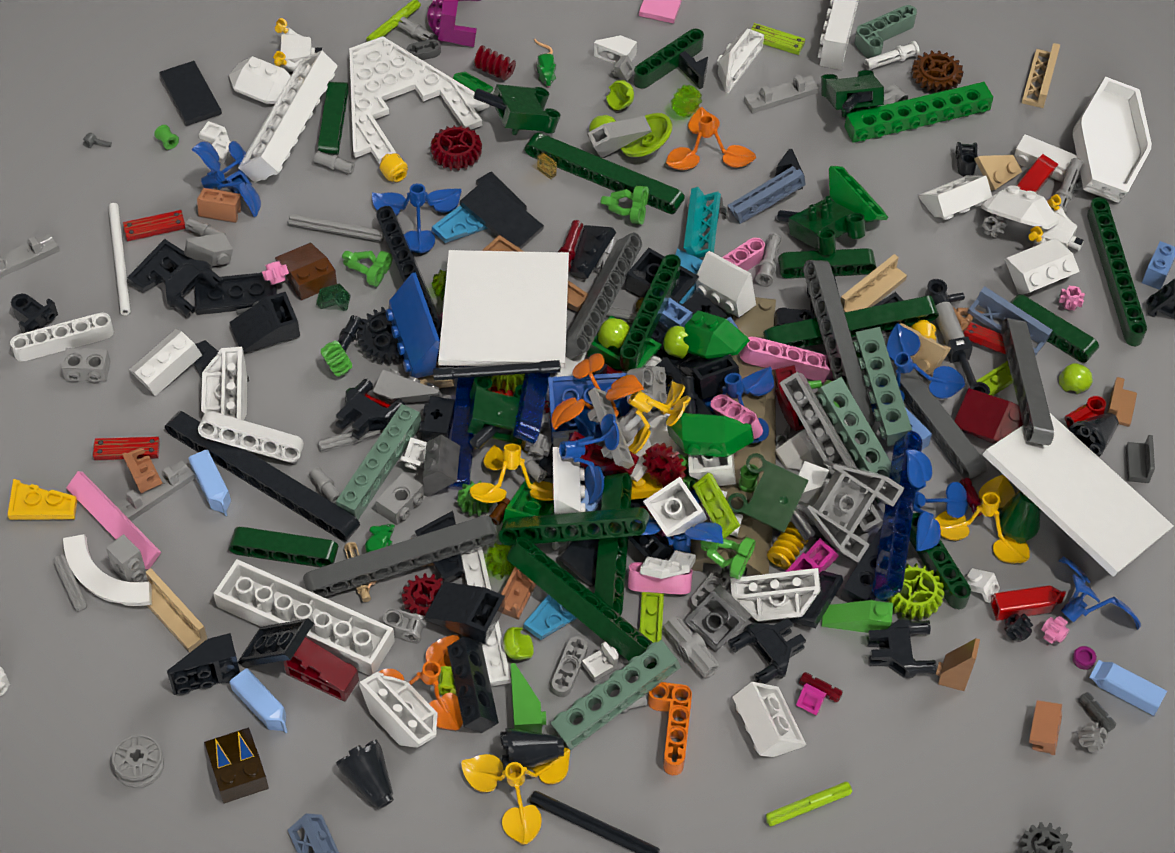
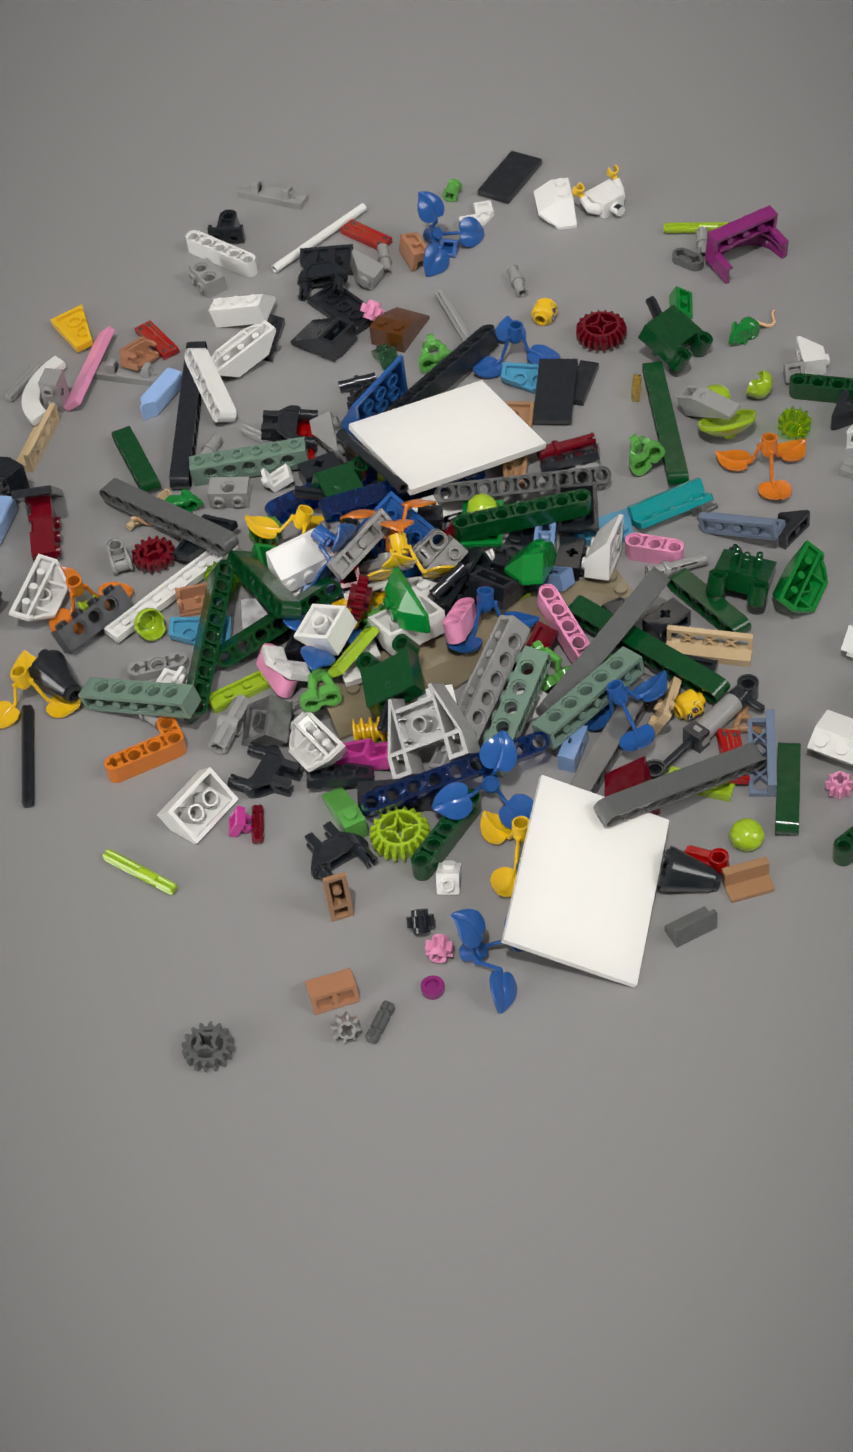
camera: 65 degrees right, 5 degrees down
dark grey hand [83,133,112,148] -> none
white brick [213,559,395,676] -> none
white brick [238,51,338,183] -> none
dark green beam [318,81,348,155] -> none
bright green gear [321,340,352,376] -> none
white wing [349,36,489,165] -> none
flat silver slope [423,435,460,497] -> none
black slope [424,582,505,645] -> none
dark red piece [474,45,516,81] -> none
bright green slope [511,663,546,733] -> none
lime hair [663,325,689,359] -> none
red piece [991,585,1066,621] -> none
light blue piece [1089,660,1167,716] -> none

